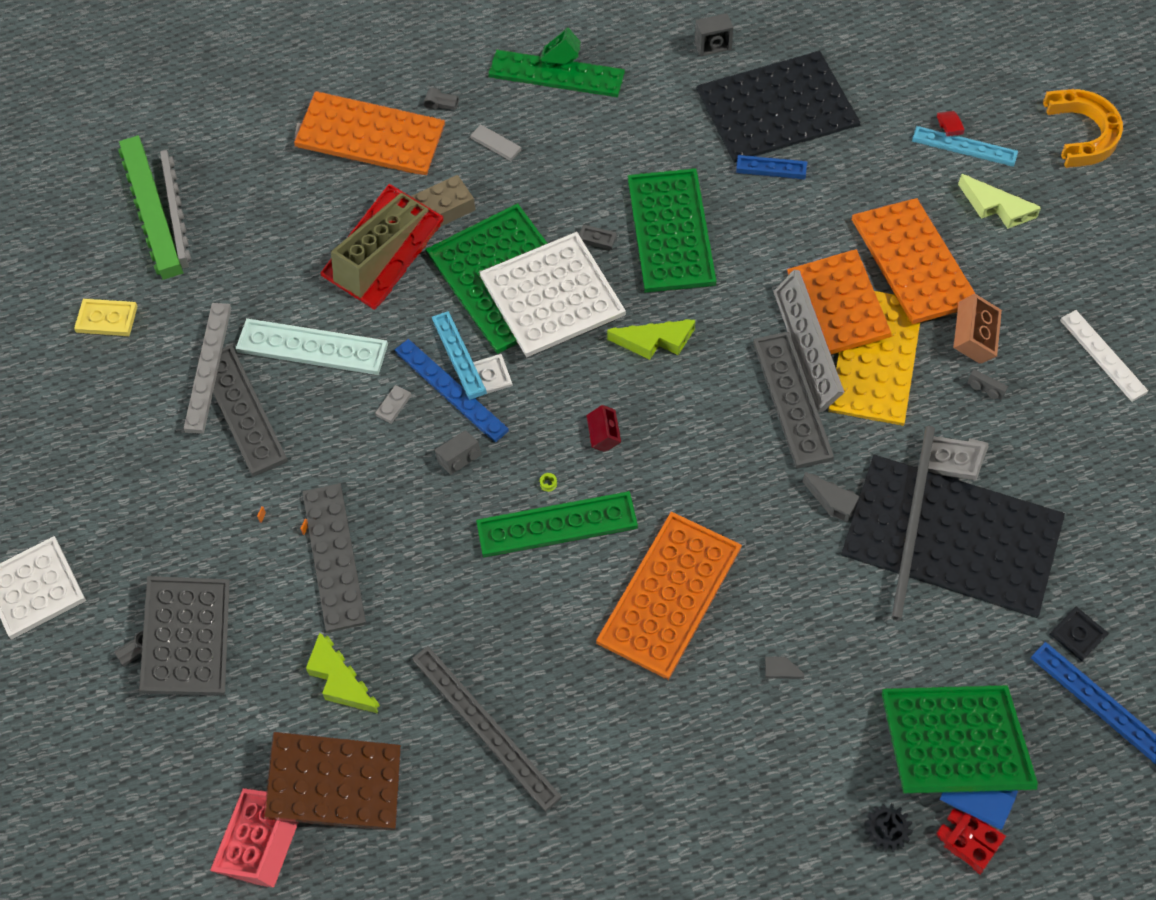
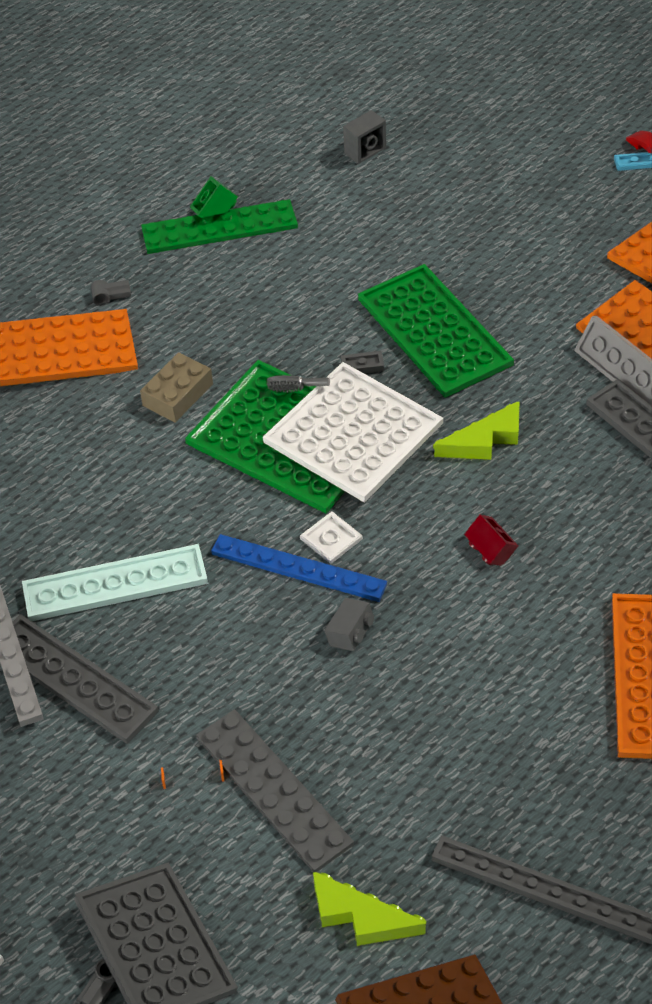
camera: 25 degrees left, 10 degrees down
piece [320,184,444,310] -> none
light grey plate [375,385,412,424] -> none
medium azure tile [432,311,487,400] -> none
light grey tile [470,125,521,161] -> none
green plate [476,491,638,558] -> none
lime bush [540,473,557,492] -> none
black plate [696,50,861,163] -> none
blue plate [736,155,807,179] -> none
none -> dark grey piece [267,375,330,392]

